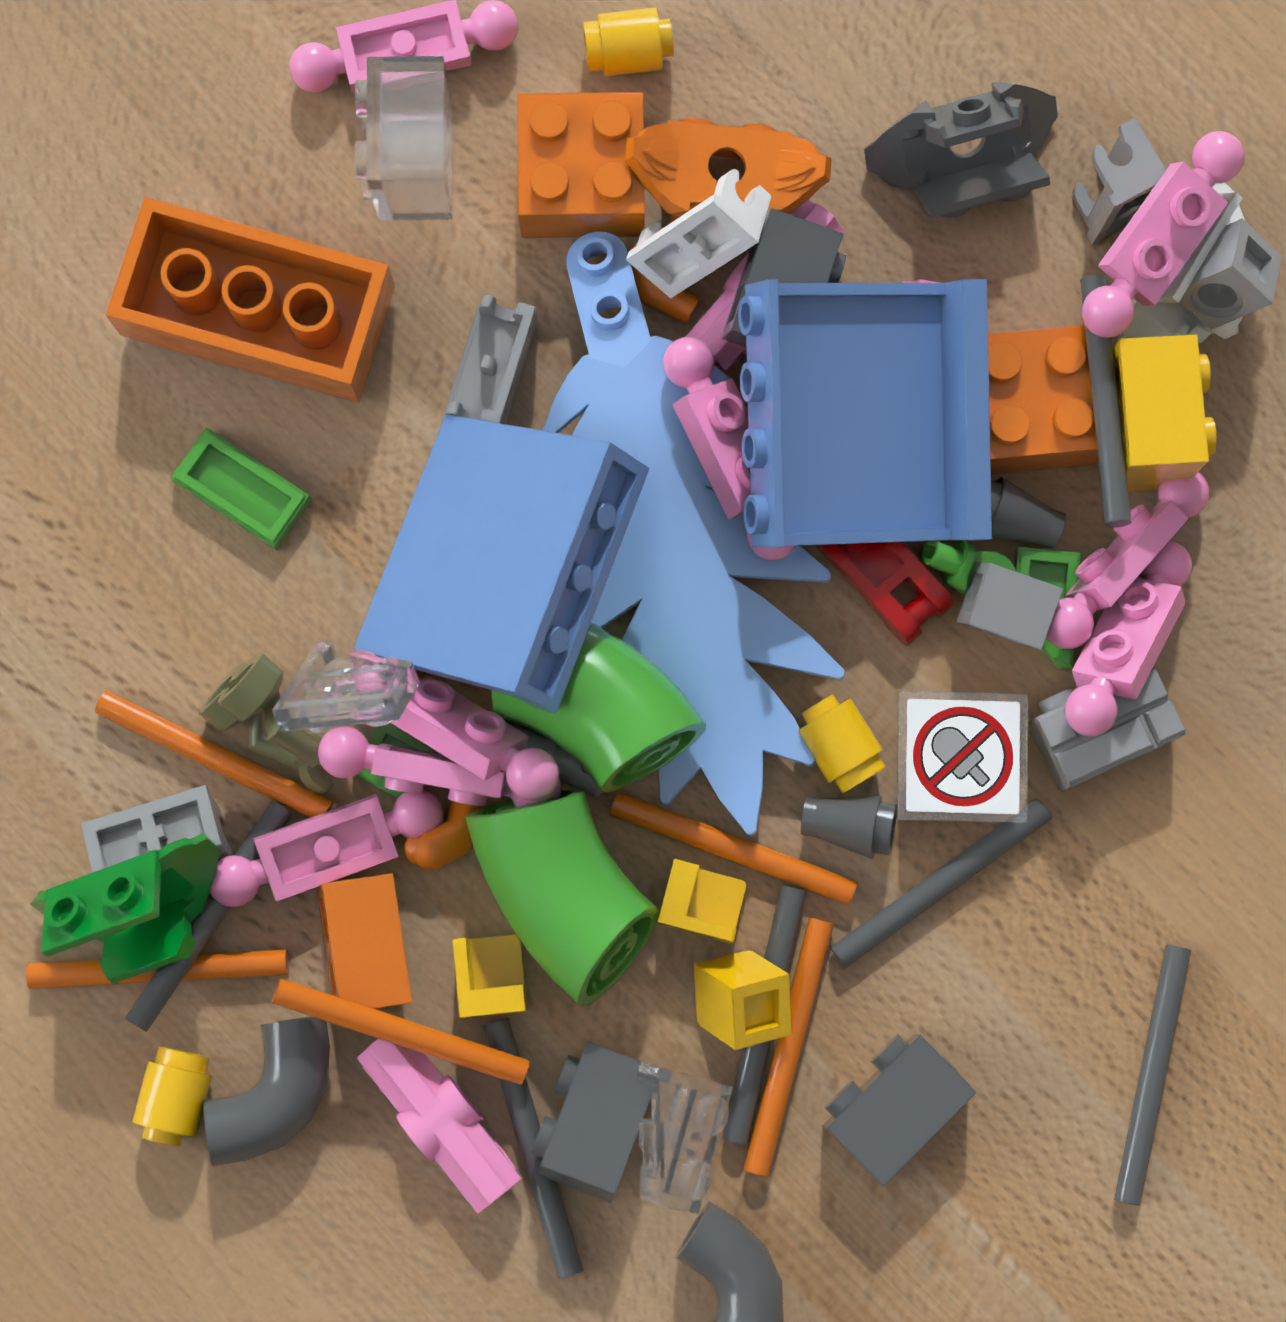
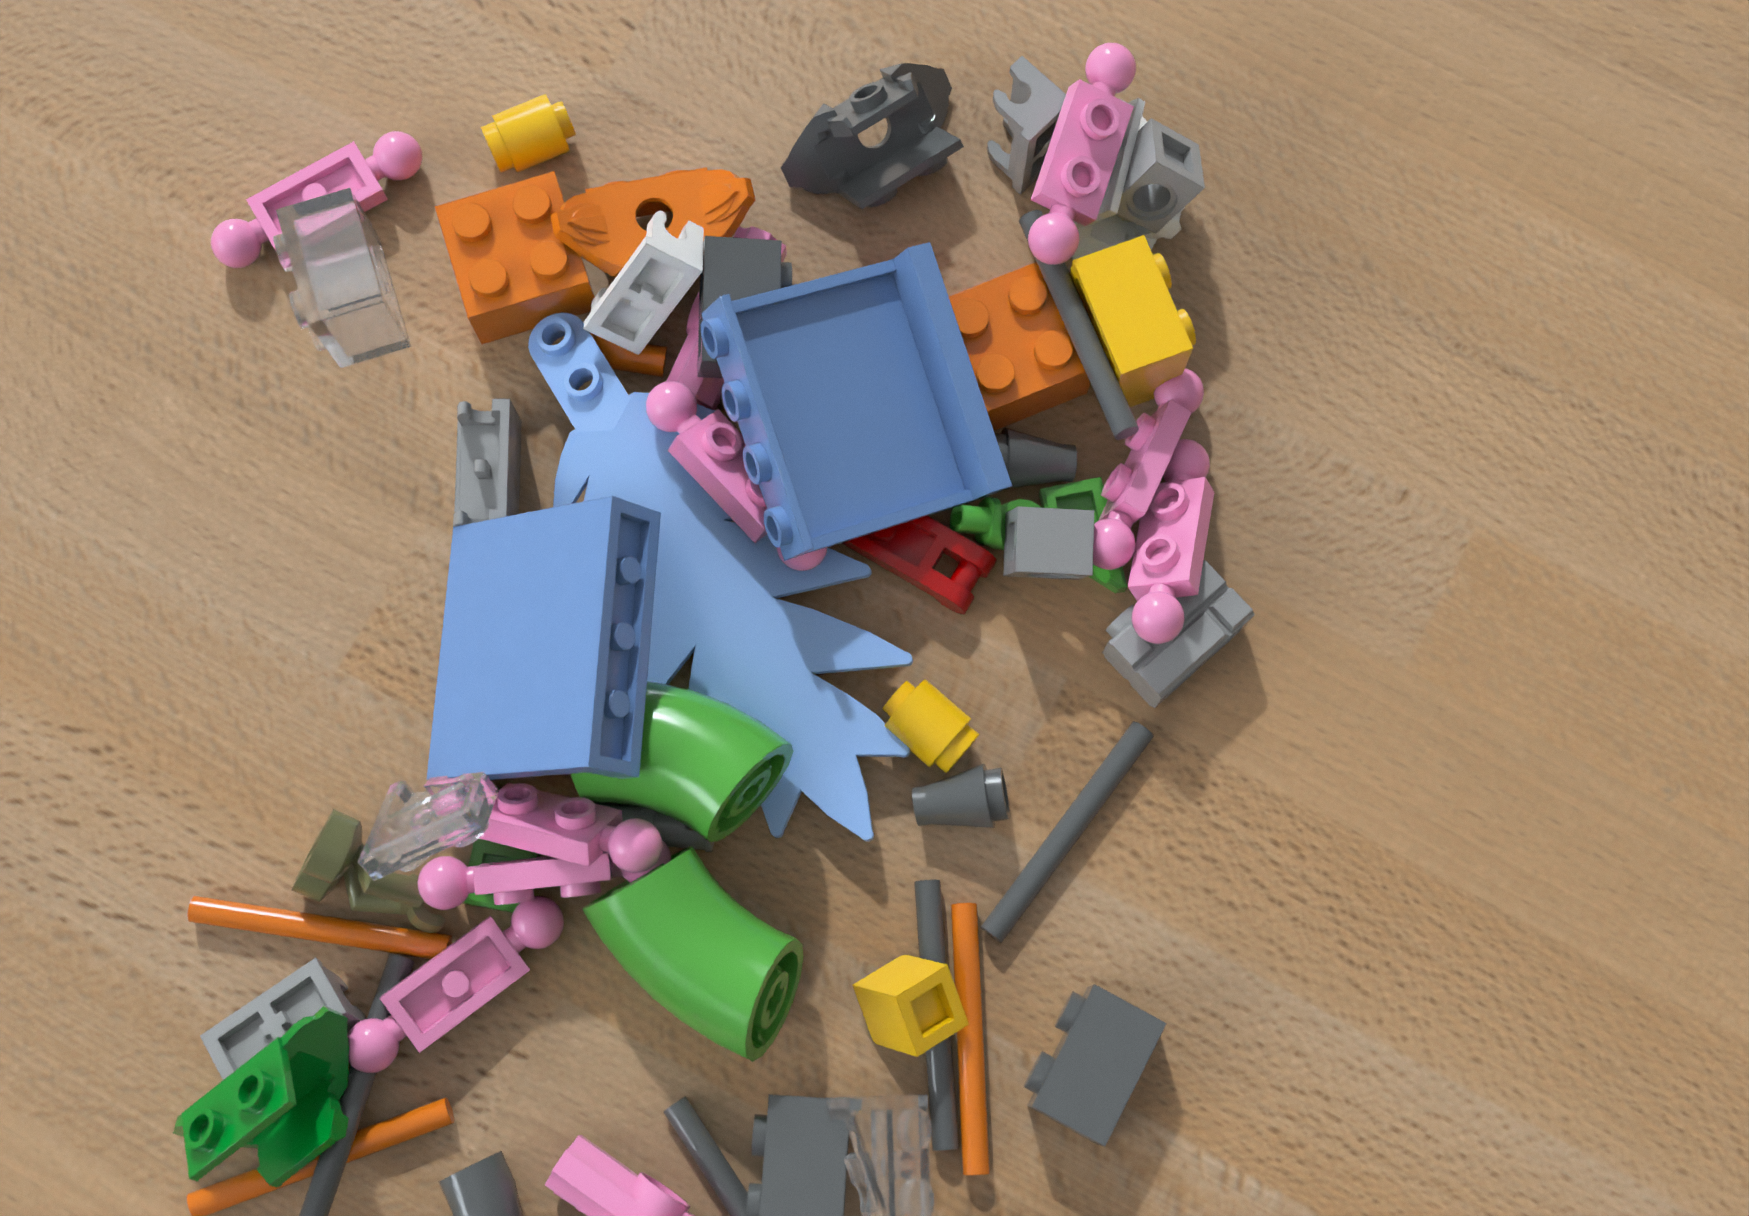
camera: 15 degrees left, 5 degrees down
orange brick [106,197,395,403] -> none
bright green tile [170,427,312,551] -> none
orange bar [272,978,529,1085] -> none
orange hinge [316,873,413,1010] -> none
orange arm [403,800,482,870] -> none
yellow panel [453,934,528,1018] -> none
orange bar [609,791,858,905] -> none
yellow panel [657,859,746,944] -> none
piece [897,691,1028,823] -> none
dark grey bar [1114,945,1191,1206] -> none

